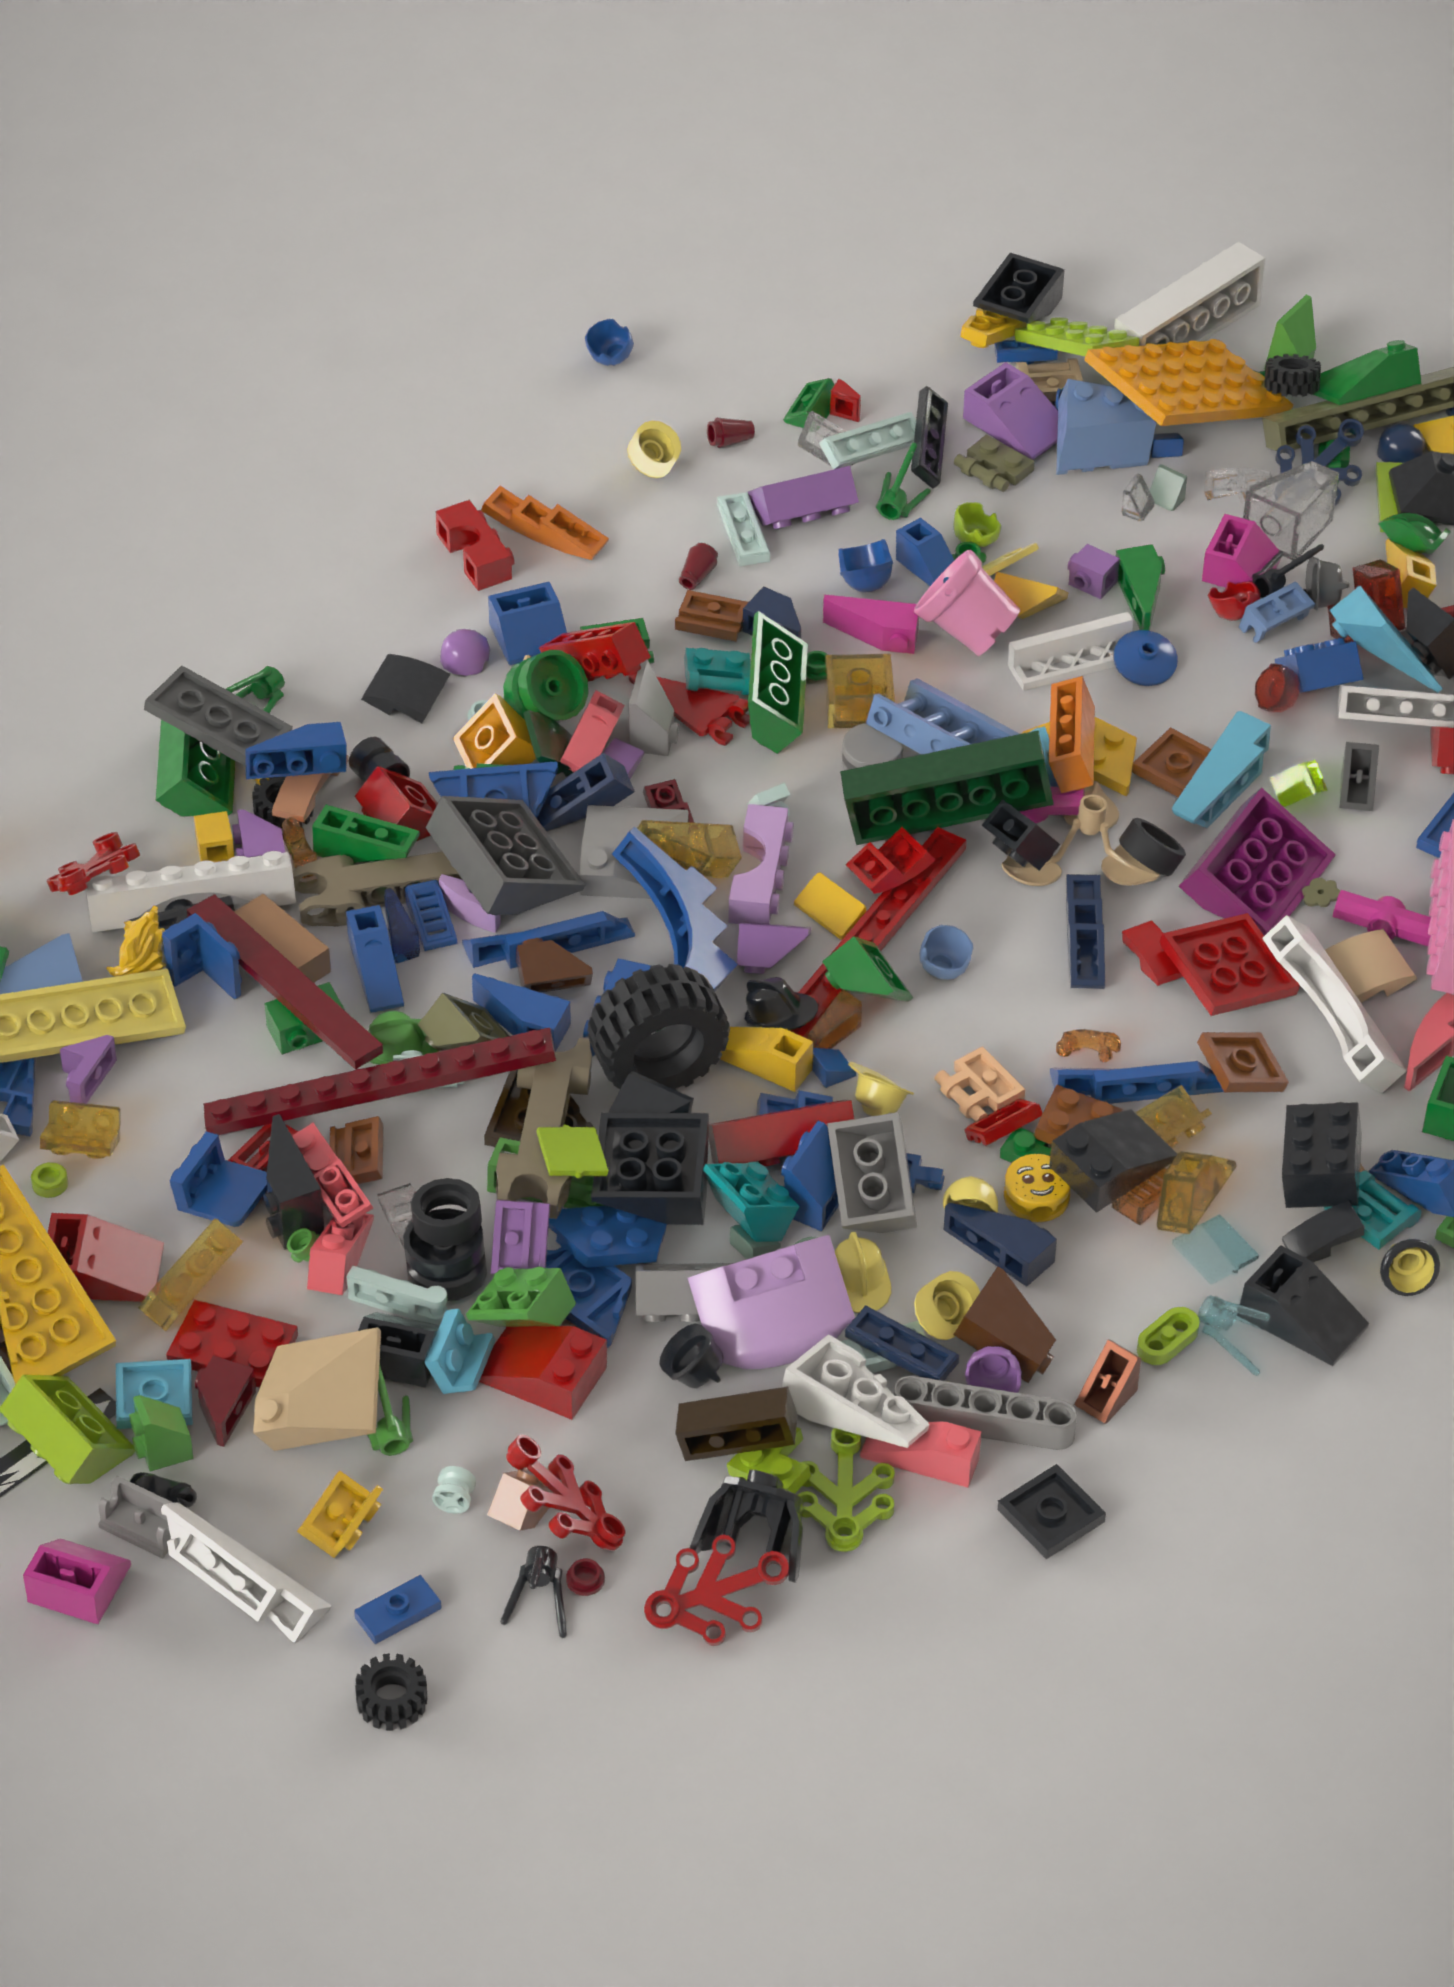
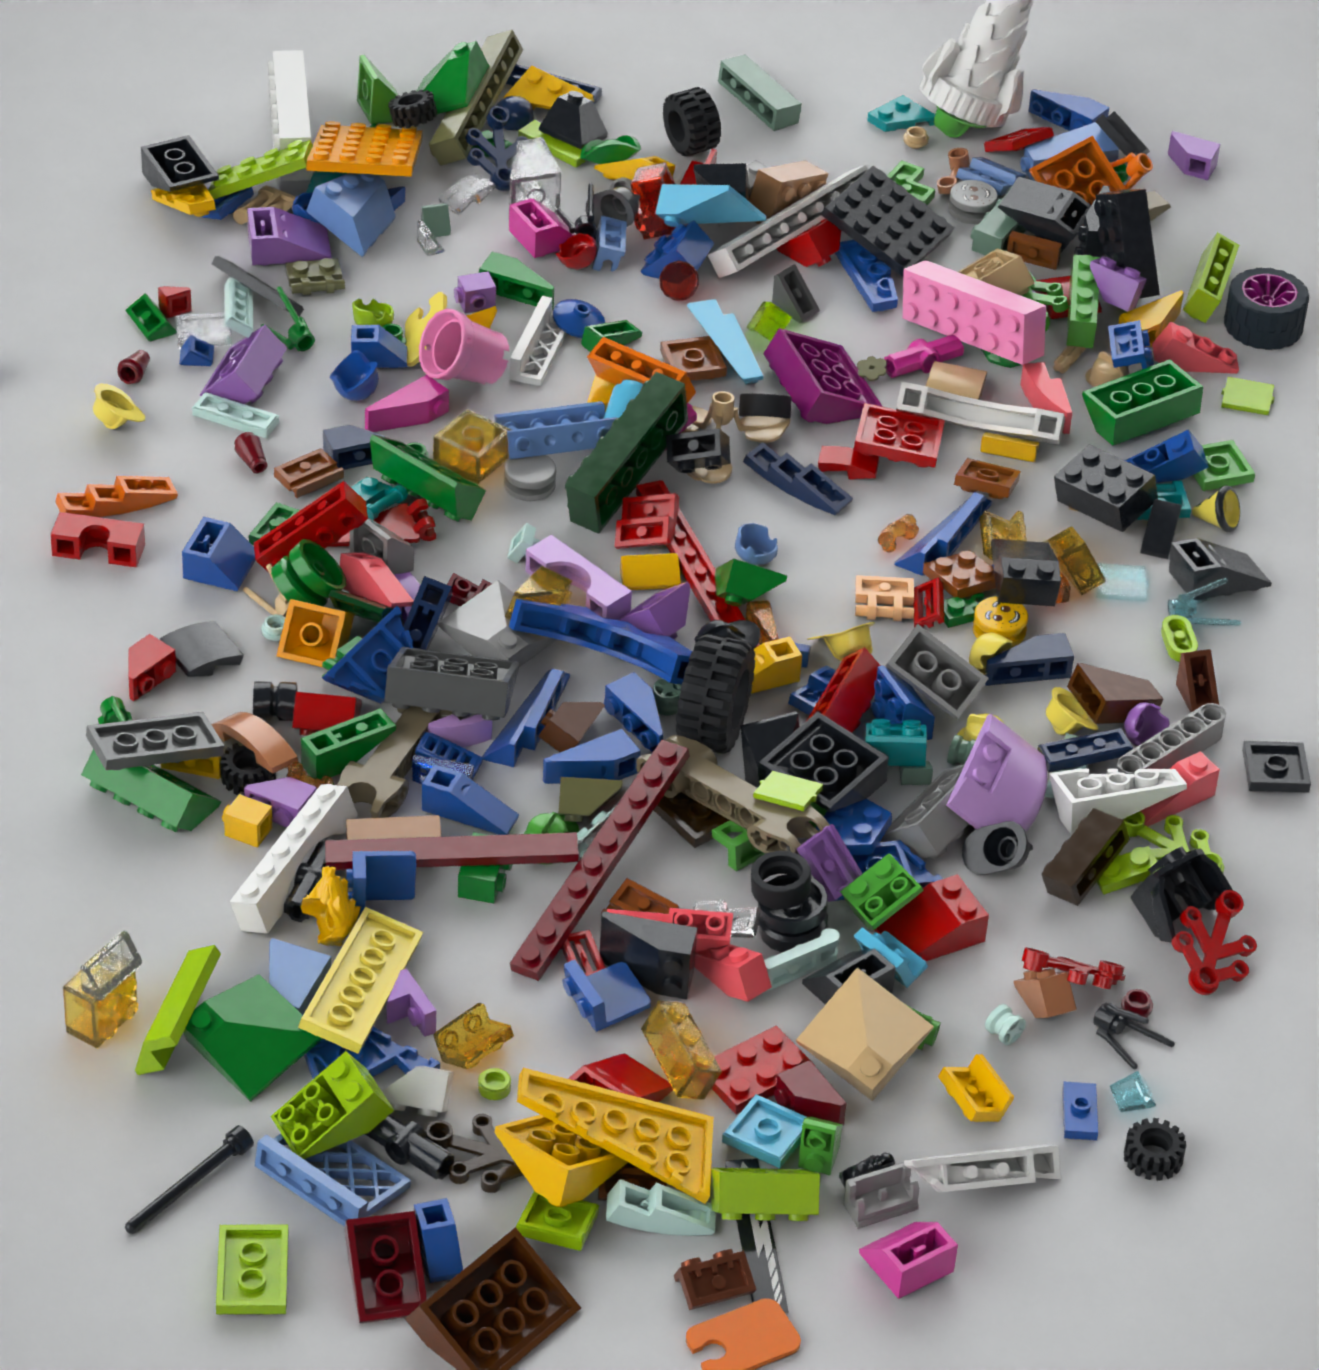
camera: 55 degrees left, 5 degrees down
red plant [46,832,141,895] -> none
blue slope [245,722,347,779] -> none
bright green plate [287,1228,320,1263] -> none
medium lavender hair [440,629,490,676] -> none
none -> slope [128,634,176,701]
none -> blue slope [179,335,214,366]
none -> green slope [581,320,643,352]
none -> yellow slope [980,432,1040,462]
none -> clear light blue slope [1110,1071,1156,1112]

